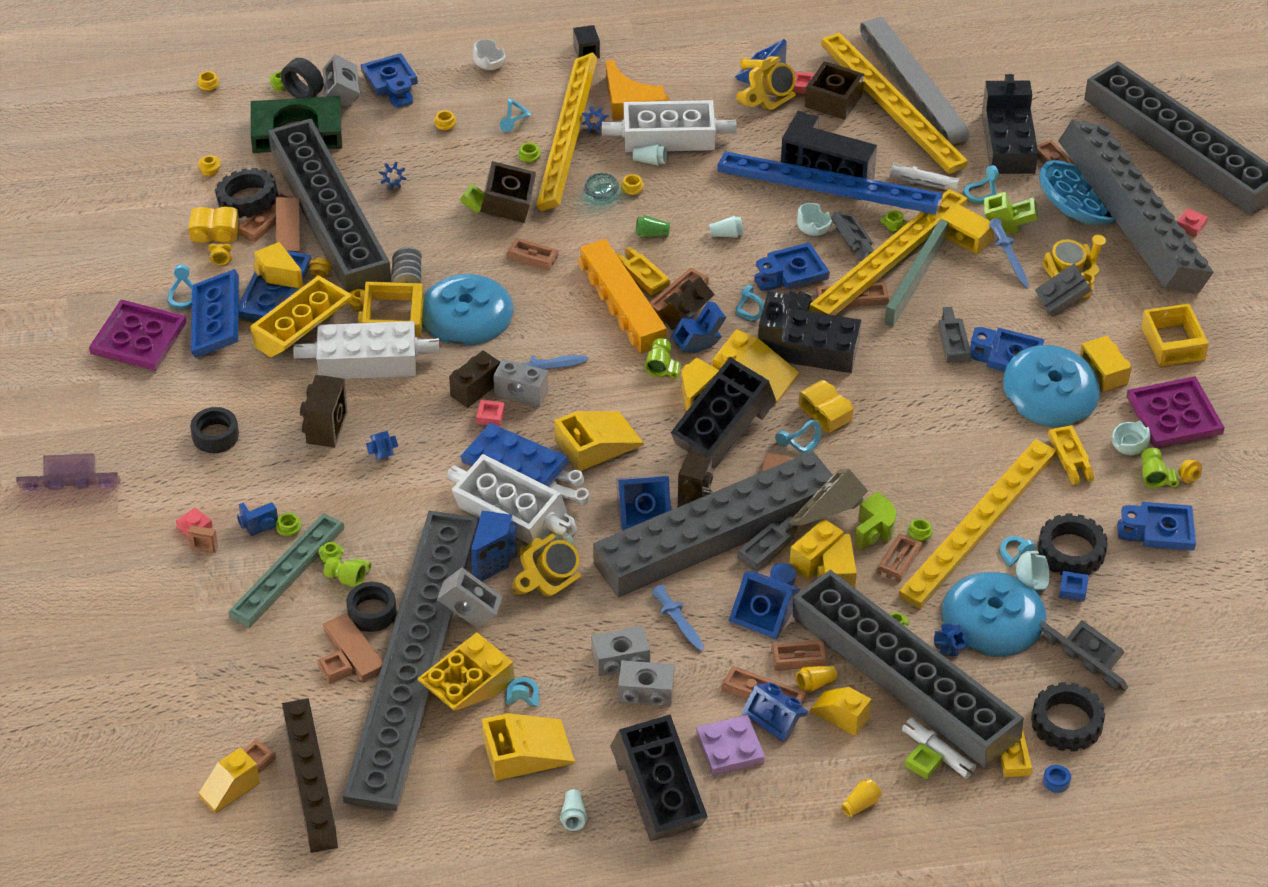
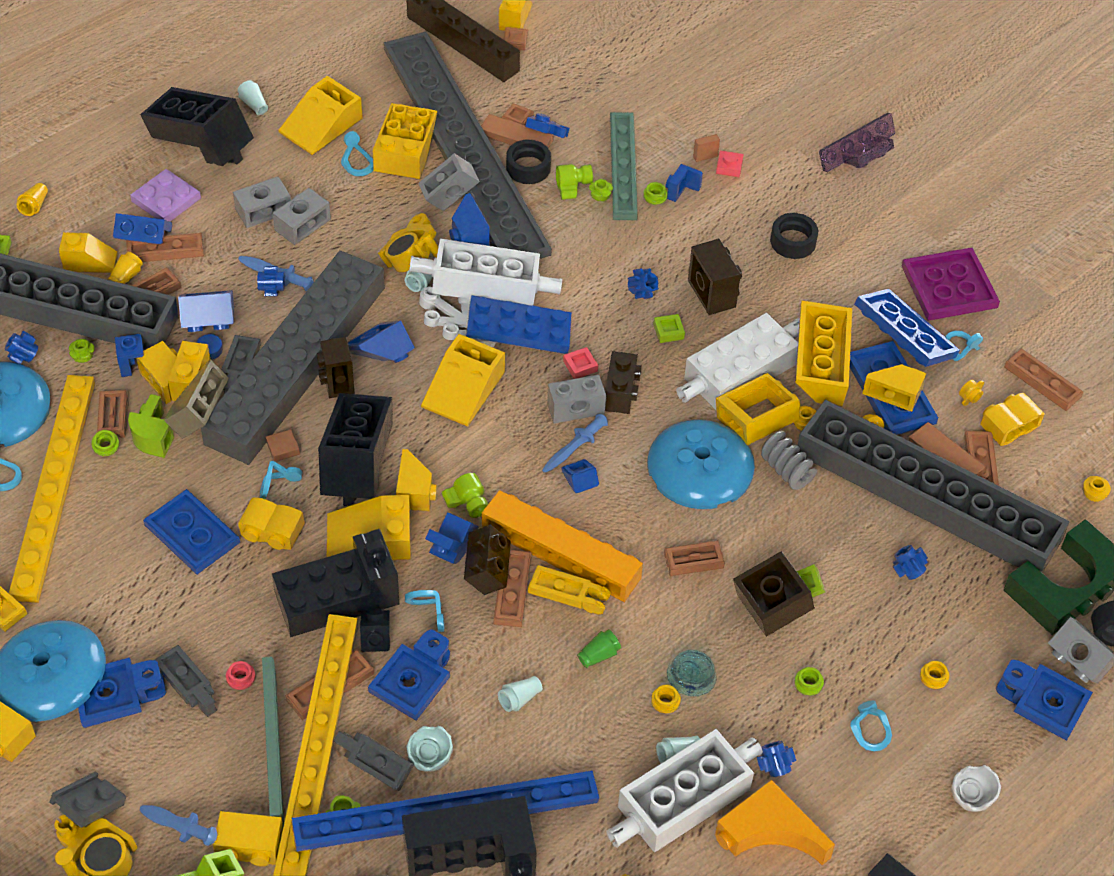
camera: 145 degrees right, 5 degrees up
black tyre [215,168,279,218] -> none
yellow plate [536,53,598,212] -> none
none -> blue bracket [115,334,144,377]
none -> blue tile [143,489,240,575]
none -> coral plate [226,661,255,690]
none -> blue gear [257,266,285,296]
none -> blue plate [525,113,570,138]
none -> blue slope [561,459,599,493]
none -> lime plate [653,314,685,343]
none -> nougat tile [1004,348,1083,411]

